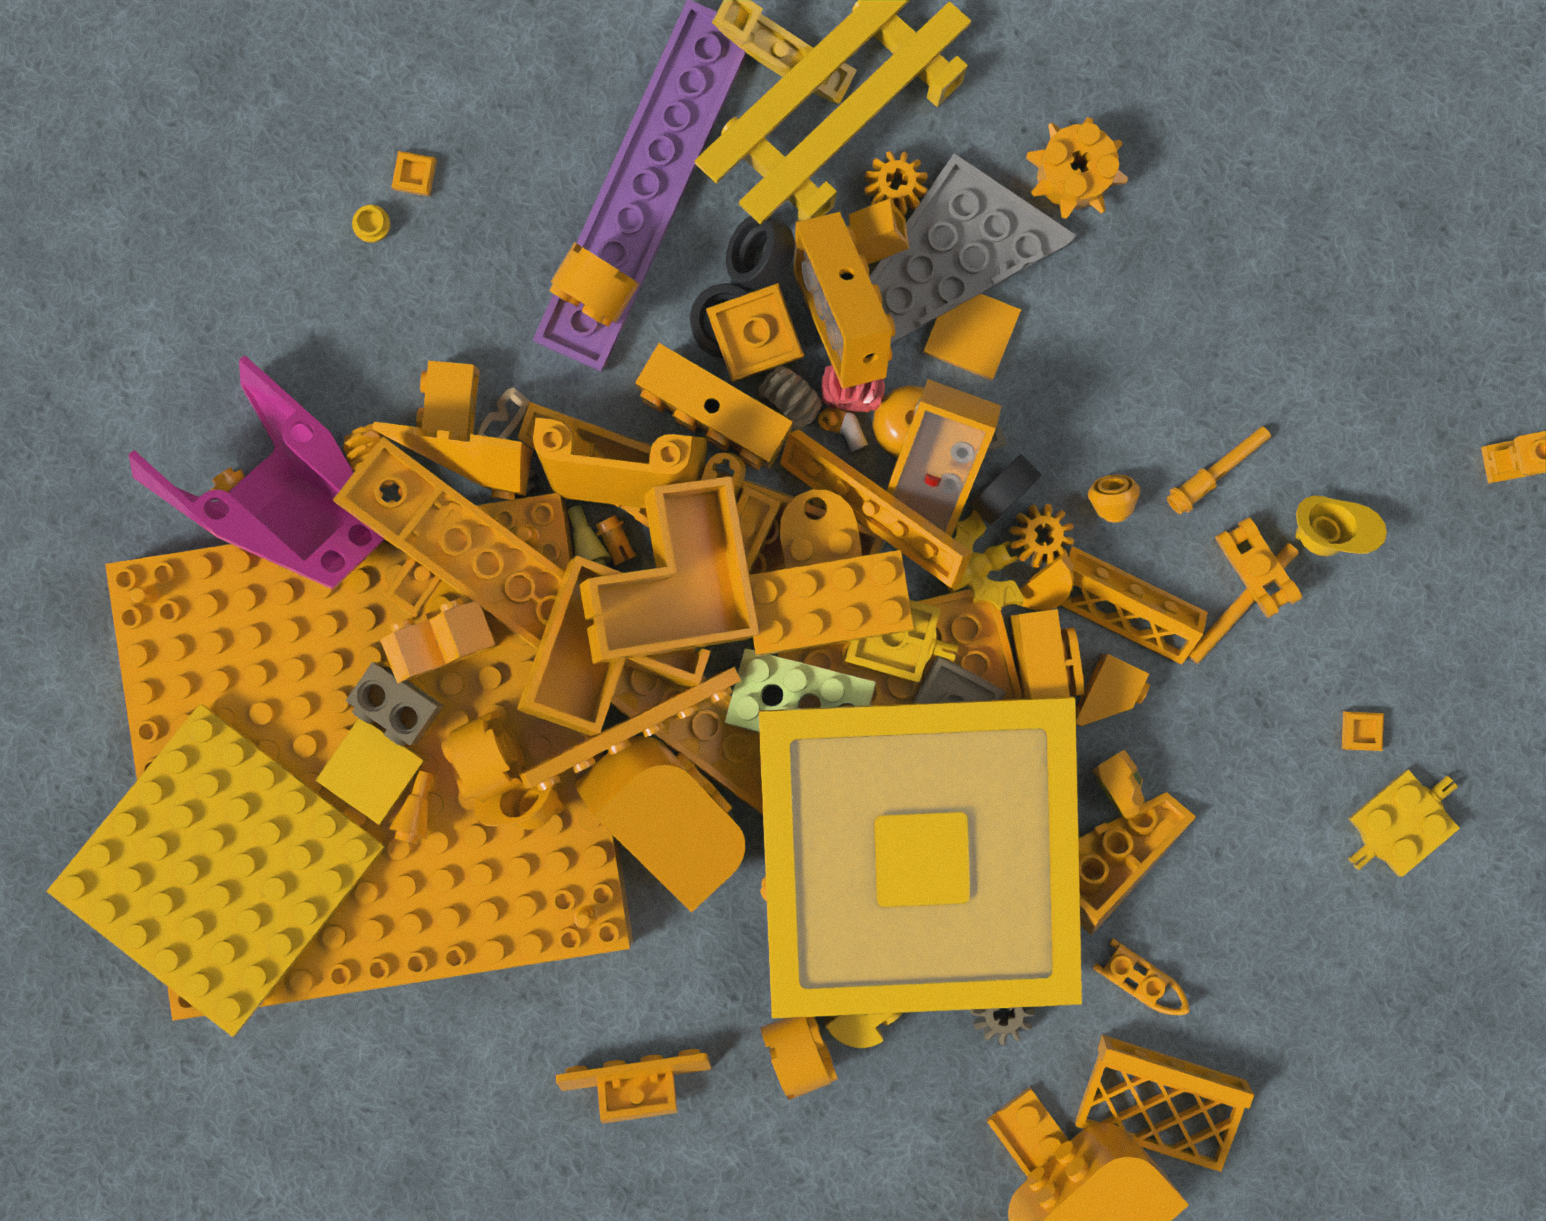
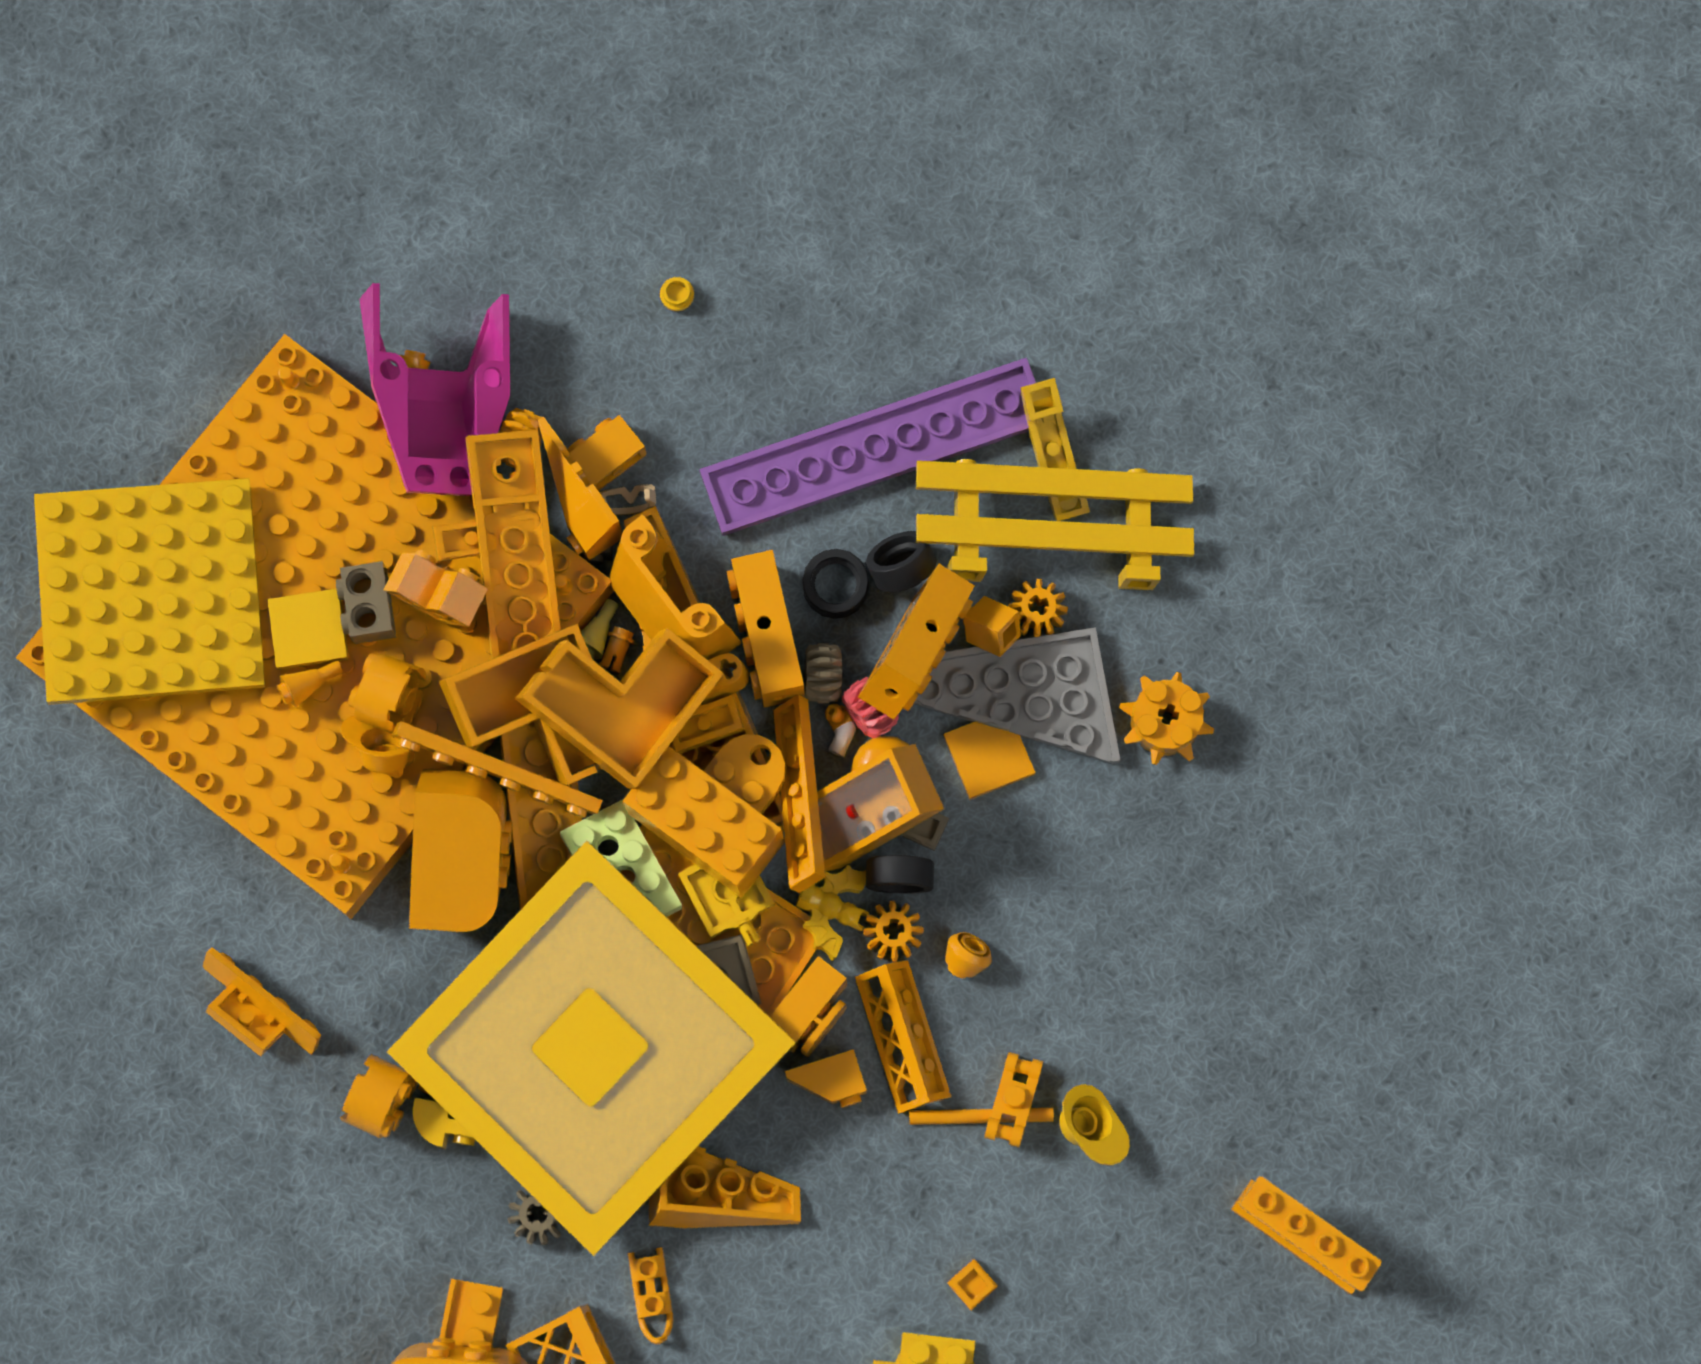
camera: 40 degrees right, 10 degrees down
light orange tile [391,151,437,197] -> none
light orange brick [549,242,640,327] -> none
light orange plate [706,283,804,383] -> none
light orange tile [1018,552,1074,611] -> none
light orange rock [1092,750,1145,819] -> none
light orange pin [1166,426,1271,515] -> none

